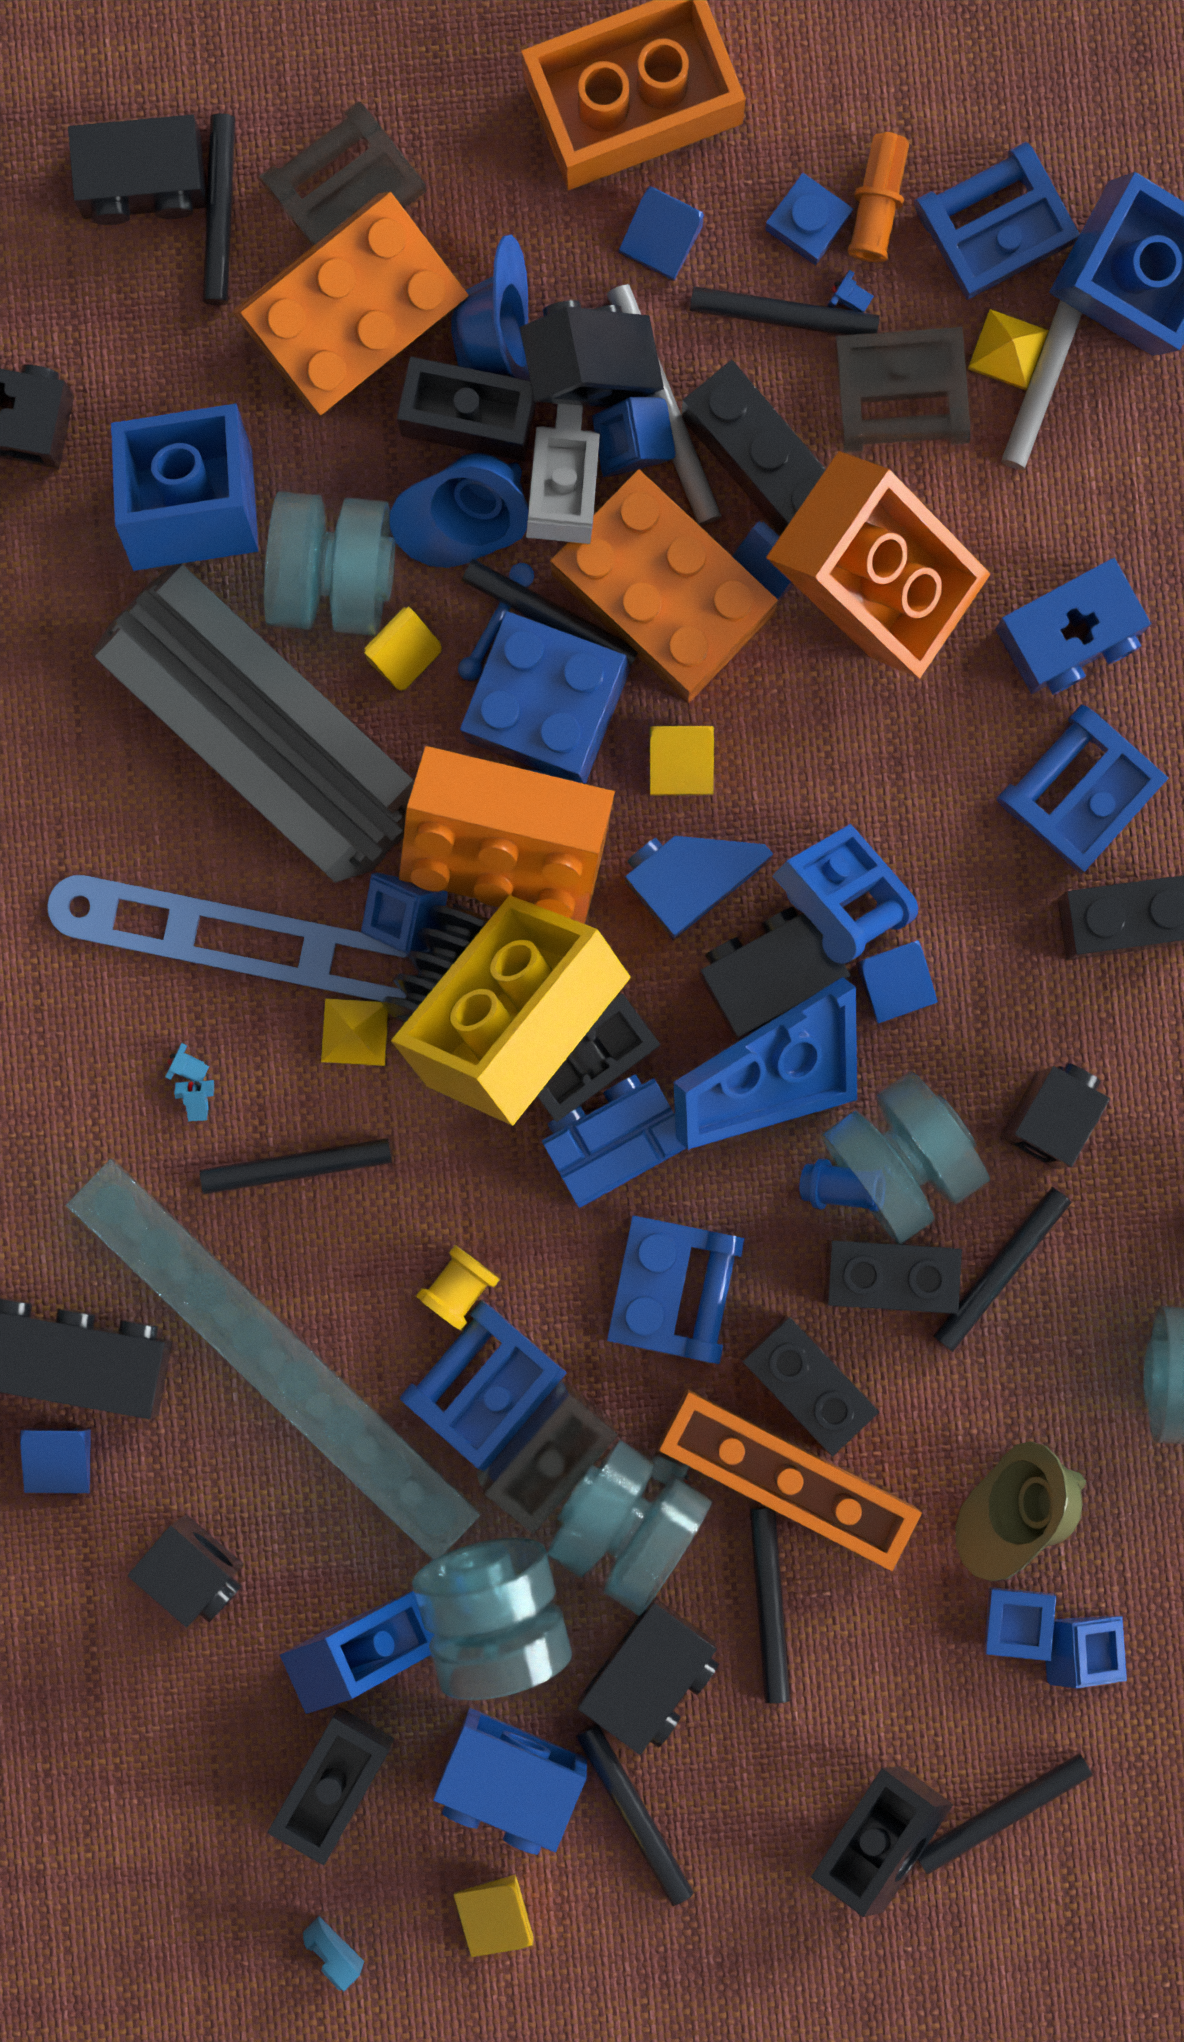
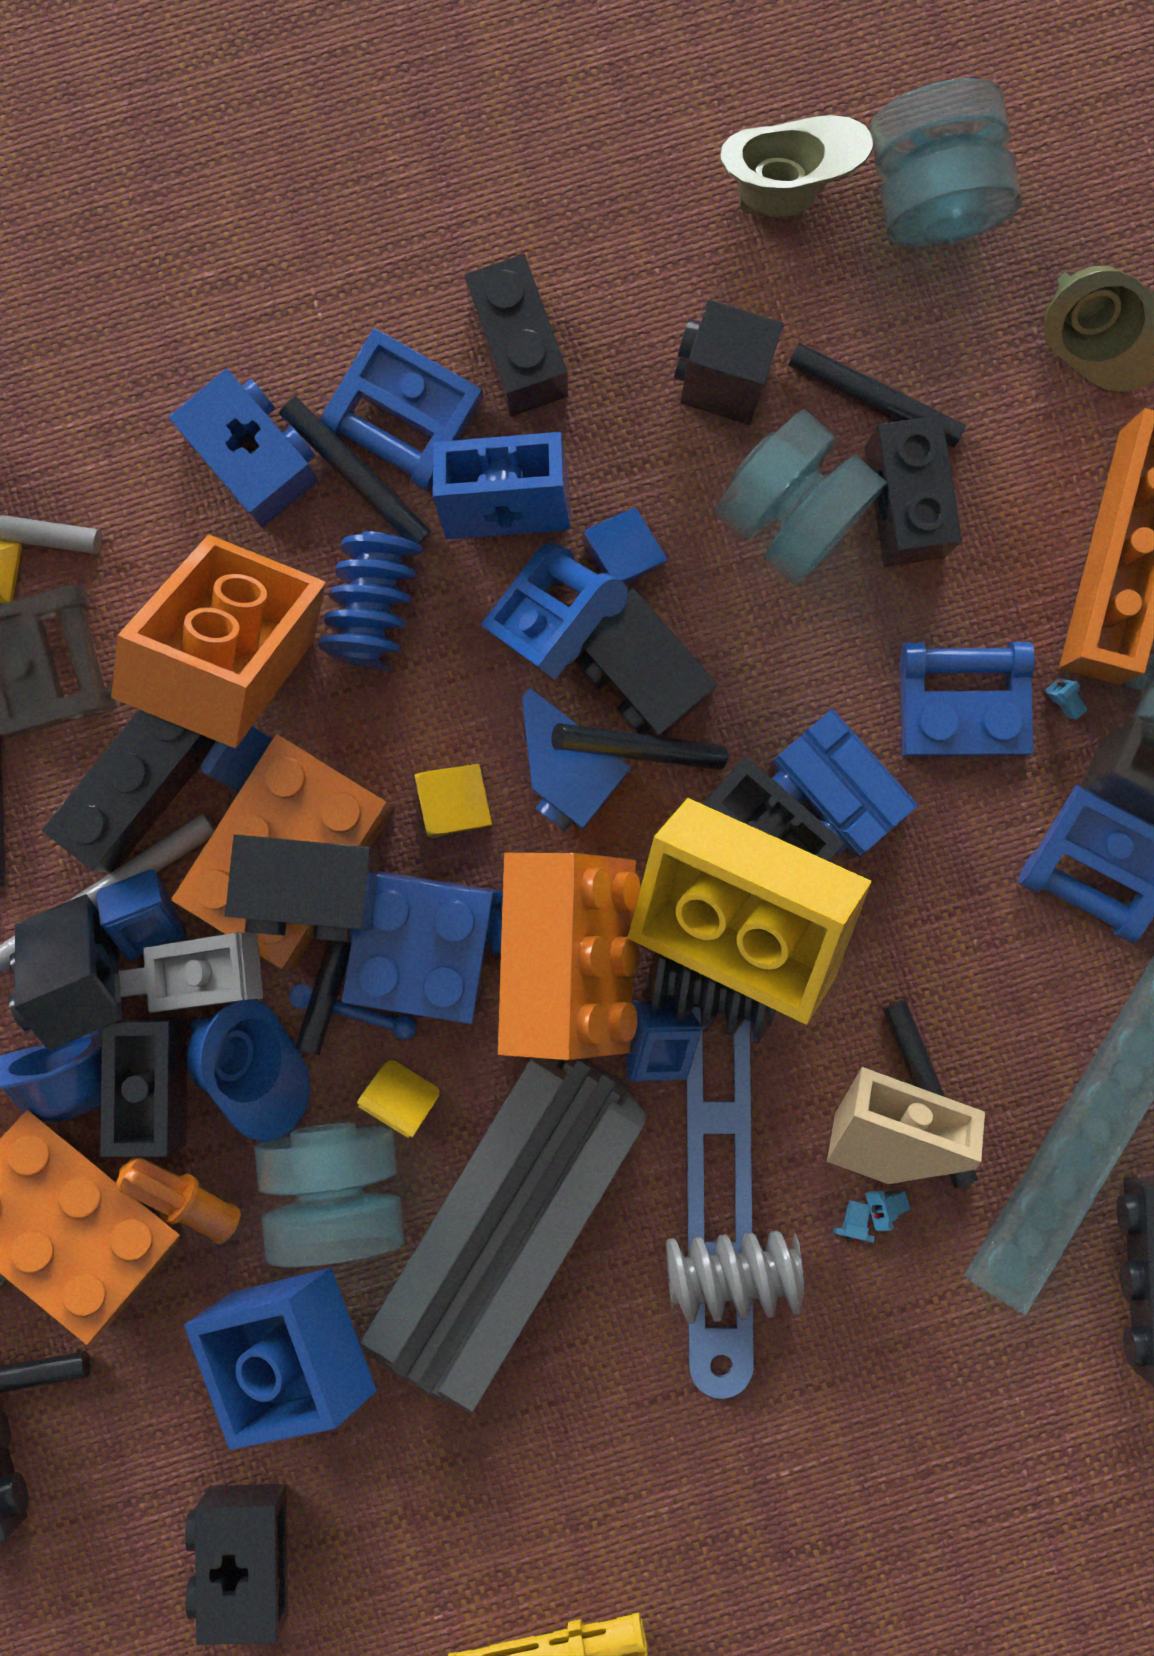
camera: 105 degrees left, 0 degrees up
yellow slope [321,999,389,1066] -> none
yellow bush [416,1245,500,1331] -> none
blue wing [674,977,857,1150] -> none
black brick [740,1315,879,1457] -> none
blue pin [799,1158,886,1211] -> none
none -> orange axle [116,1157,241,1245]
none -> black brick [225,834,380,942]
none -> black bar [279,396,432,545]
none -> blue piece [318,531,423,671]
none -> blue brick [433,432,571,540]
none -> black bar [551,723,728,770]
none -> light grey piece [666,1230,804,1324]
none -> tan slope [827,1067,985,1184]
none -> dark azure piece [1045,678,1088,720]

